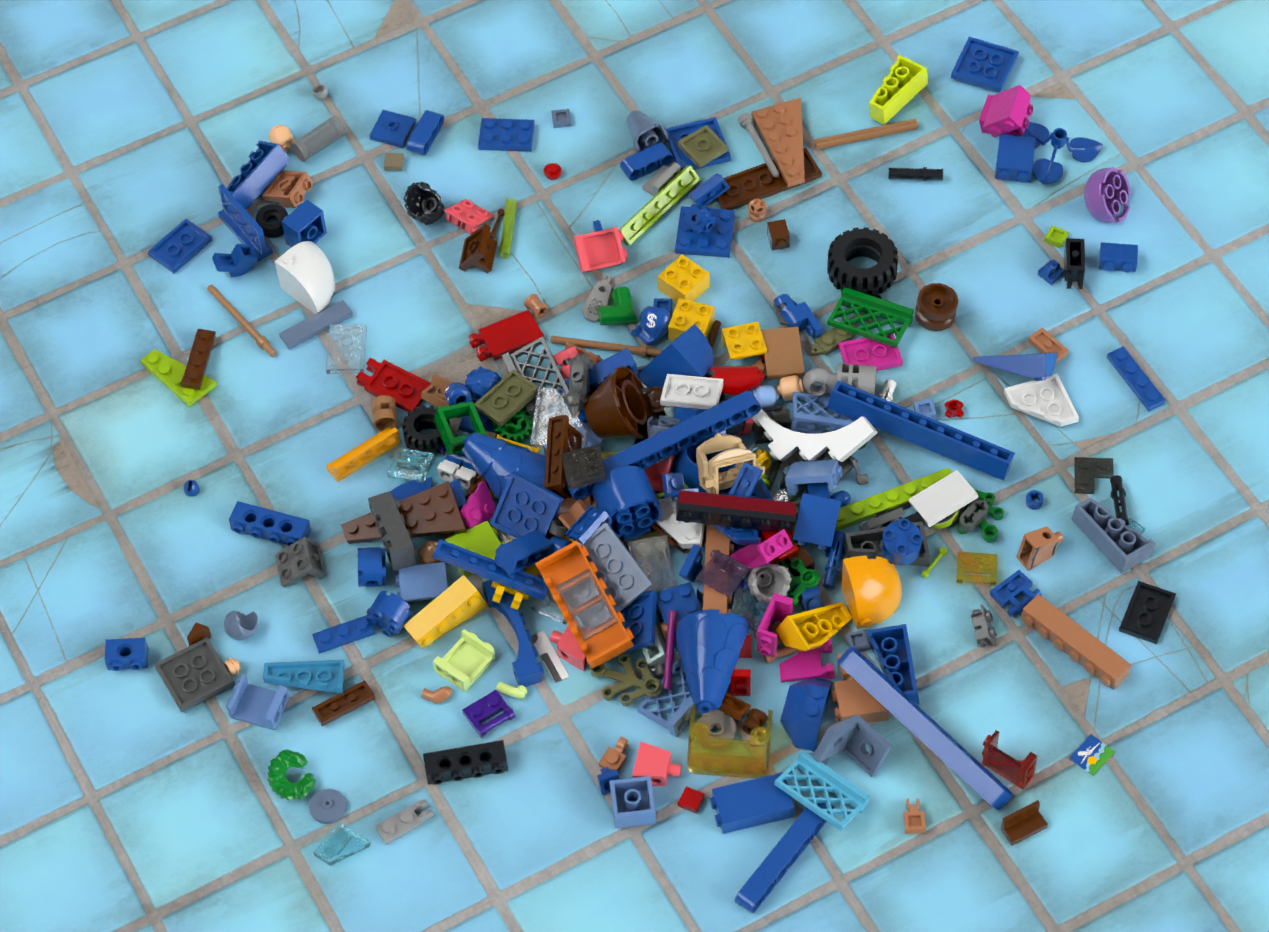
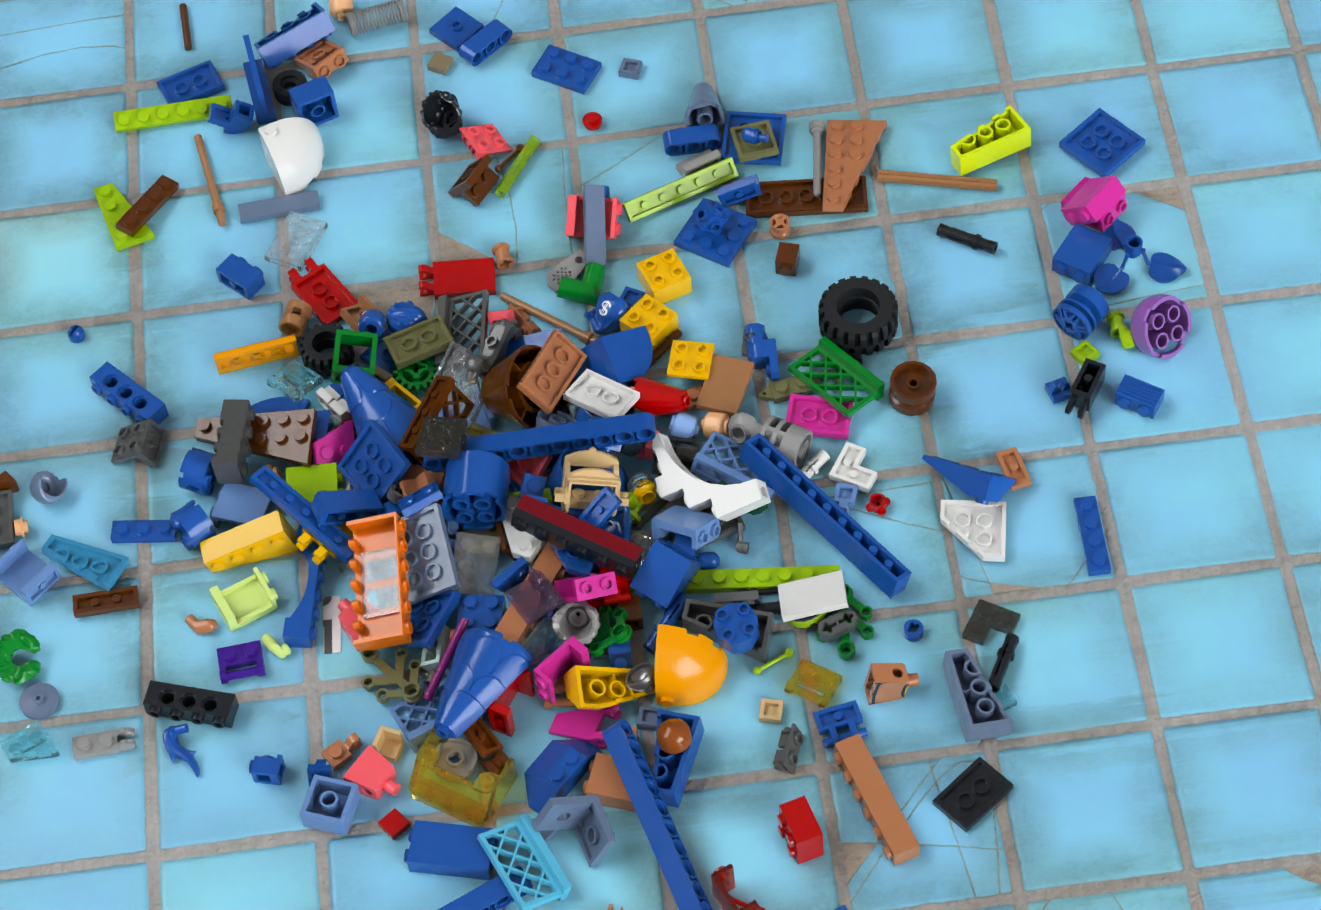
camera: 25 degrees right, 0 degrees up
none -> lime plate [113,94,232,133]
none -> blue piece [163,724,200,777]
none -> reddish brown bar [179,3,192,51]
none -> blue brick [216,253,265,300]
none -> blue brick [249,755,286,785]
none -> tan panel [372,725,405,763]
none -> nougat tile [516,328,587,415]
none -> sand blue tile [583,185,606,267]
none -> flat silver piece [625,662,655,694]
none -> dark orange hair [656,718,692,754]
none -> blue cylinder [741,127,769,144]
none -> tan tile [758,698,784,724]
none -> red brick [777,795,824,864]
none -> white plate [829,442,877,493]
none -> blue wheel [1053,284,1109,340]
none -> lime connector [1106,310,1135,350]

